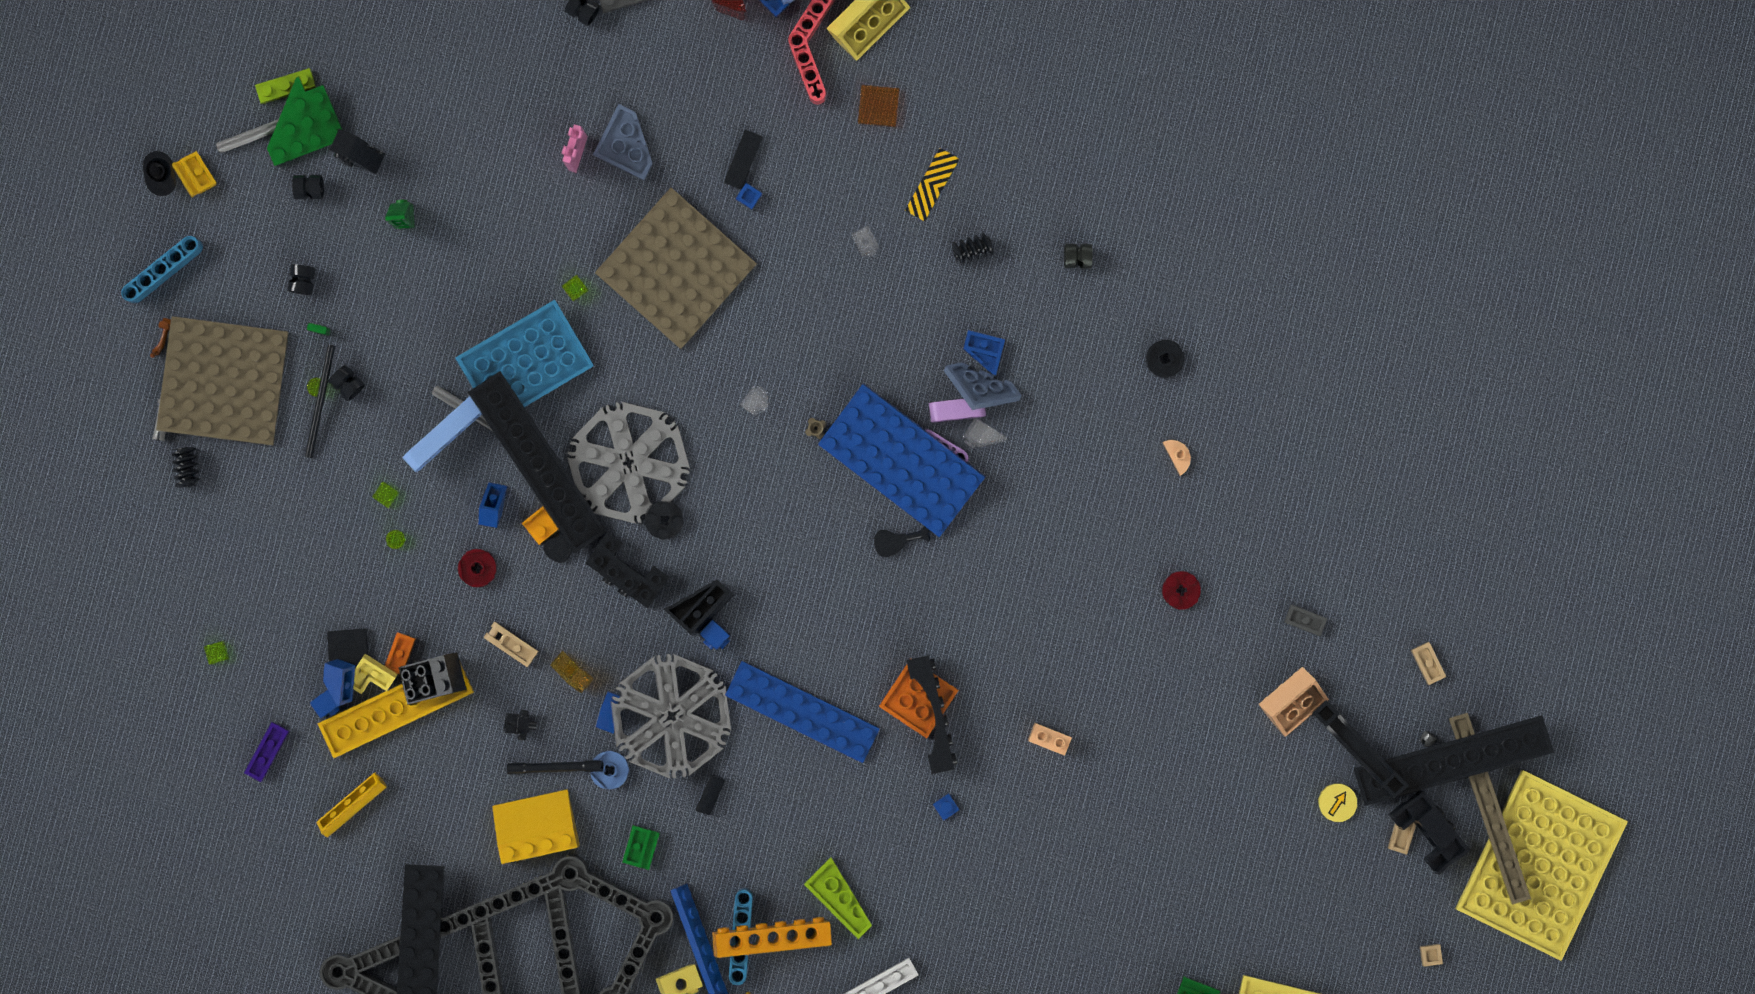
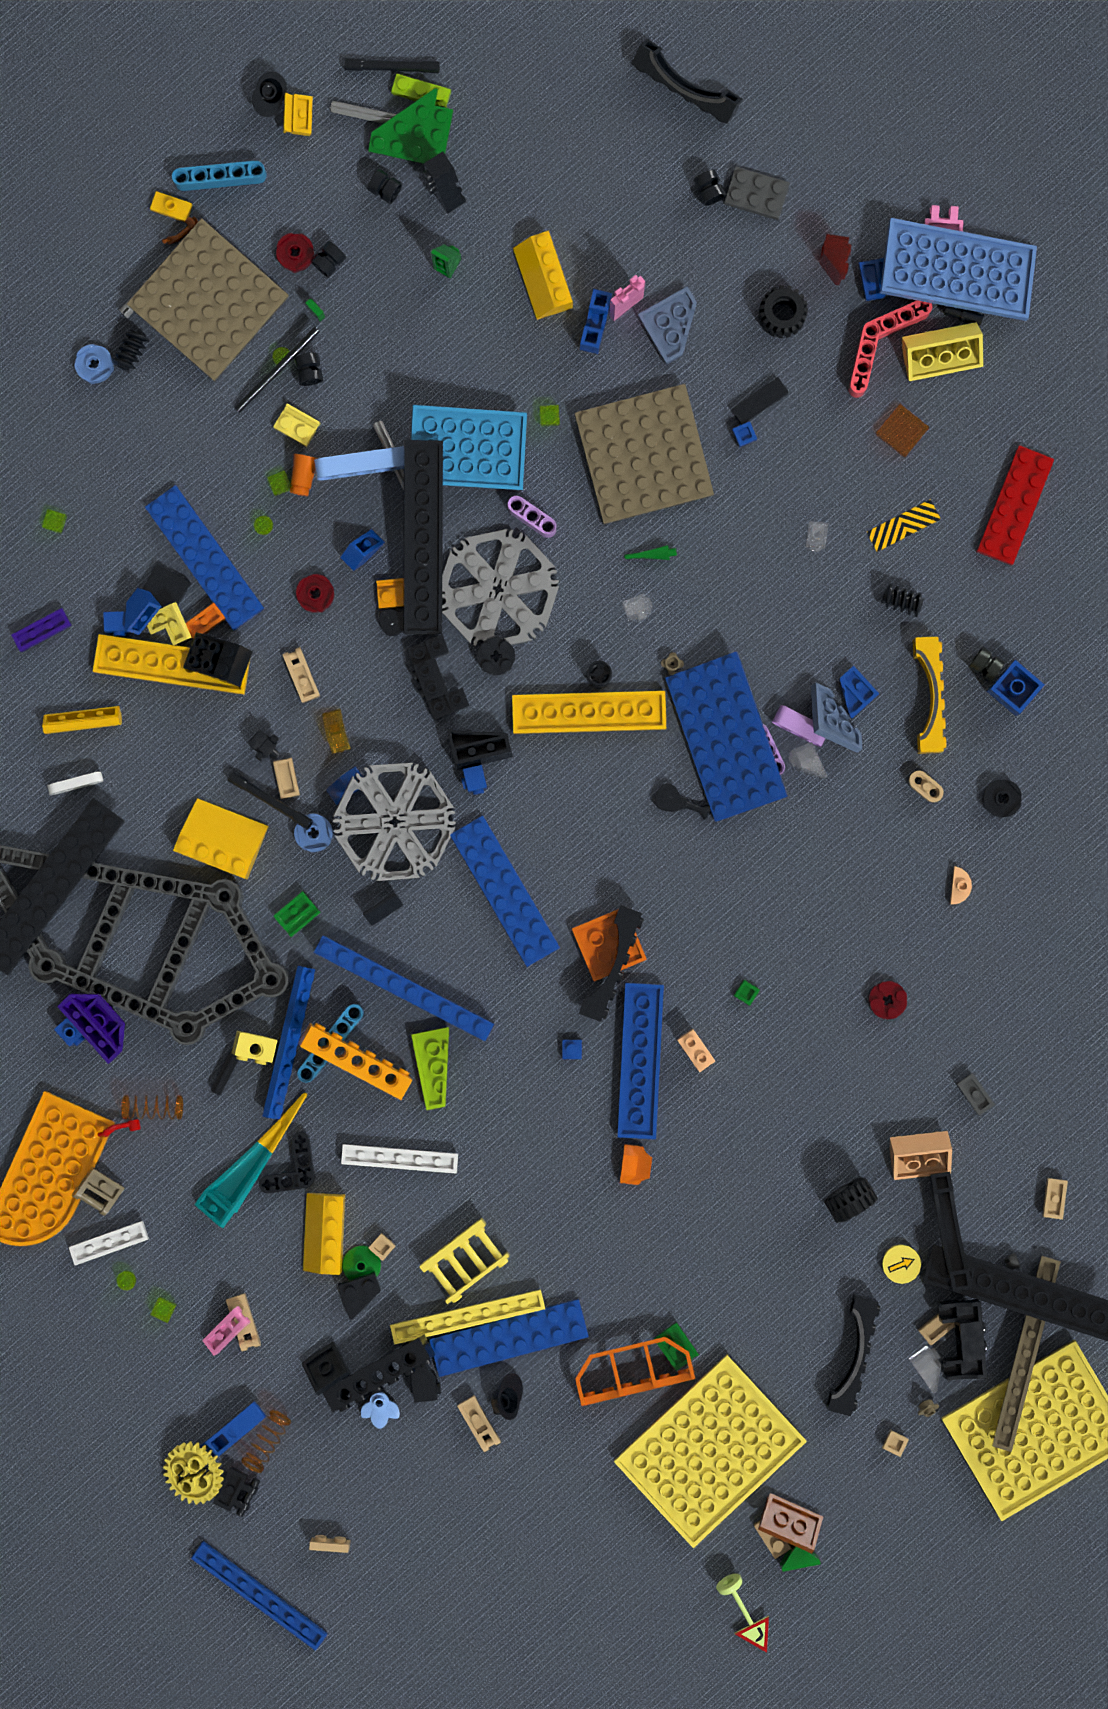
camera: 35 degrees right, 0 degrees up
none -> white beam [47,772,103,795]
none -> medium blue plate [75,344,114,384]
none -> blue plate [145,485,264,631]
none -> yellow plate [150,191,193,222]
none -> light yellow plate [273,403,321,447]
none -> tan tile [273,758,300,799]
none -> dark red plate [276,233,315,273]
none -> orange plant [290,454,317,496]
none -> blue brick [314,936,494,1041]
none -> black piece [345,58,440,73]
none -> lavender beam [508,496,556,538]
none -> yellow plate [512,691,666,734]
none -> yellow slope [513,230,573,320]
none -> blue arch [580,289,612,354]
none -> black wheel [587,661,612,688]
none -> blue plate [617,983,664,1139]
none -> orange slope [620,1144,652,1185]
none -> green piece [624,545,677,560]
none -> green tile [733,979,760,1006]
none -> black tyre [758,285,808,338]
none -> black tyre [824,1177,878,1223]
none -> black arch [826,1294,880,1416]
none -> tan plate [908,771,944,803]
none -> clear slope [909,1346,941,1394]
none -> yellow arch [913,637,946,754]
none -> dark tan plate [918,1400,939,1417]
none -> red plate [976,445,1055,566]
none -> blue brick [986,660,1045,716]

